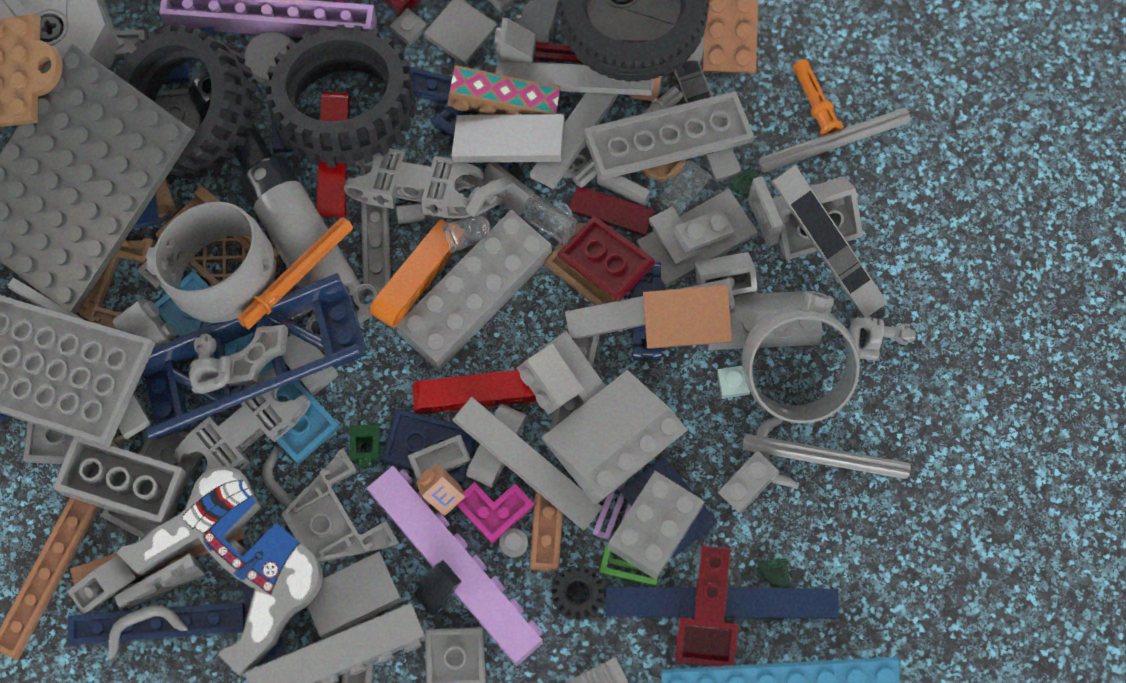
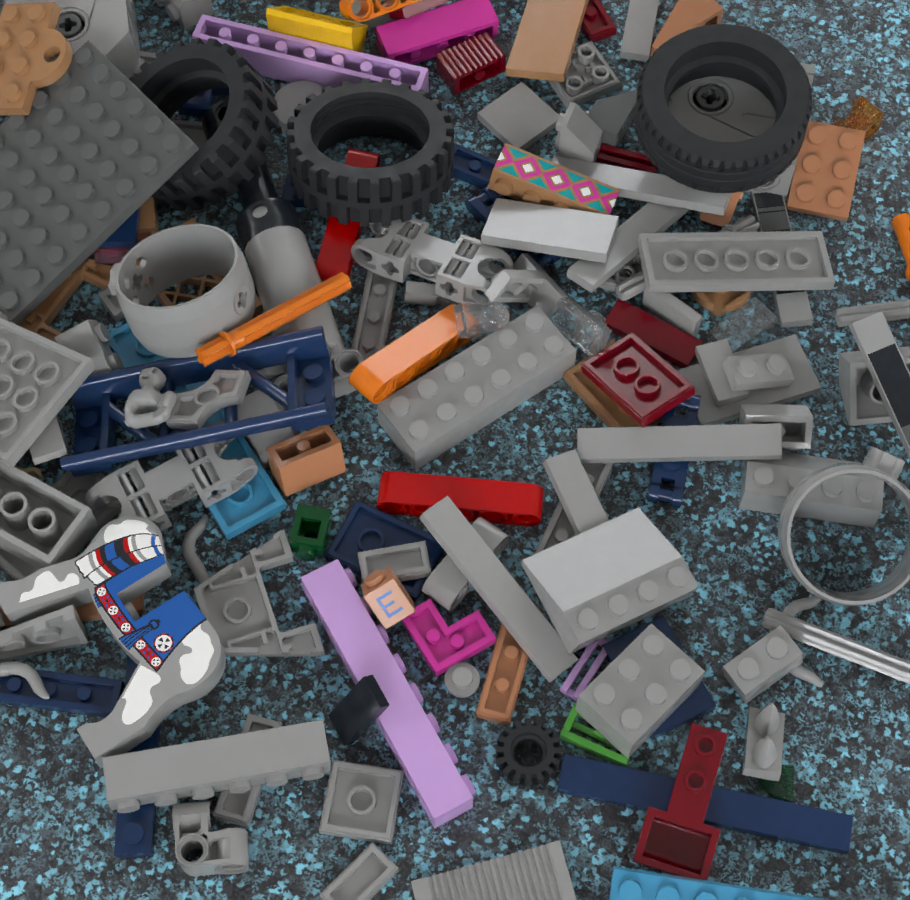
camera: 10 degrees right, 10 degrees down
light grey tile [308,552,402,640] -> none
light grey plate [390,8,428,46] -> none
light grey brick [517,343,584,415] -> none
nougat tile [643,285,732,349] -> none
light aqua plate [717,366,750,399] -> none
clear green tile [728,168,757,196] -> none
light grey tile [748,176,783,247] -> none
none -> clear pink tile [95,248,132,263]
none -> nougat brick [266,425,346,497]
none -> light grey tile [742,703,785,782]

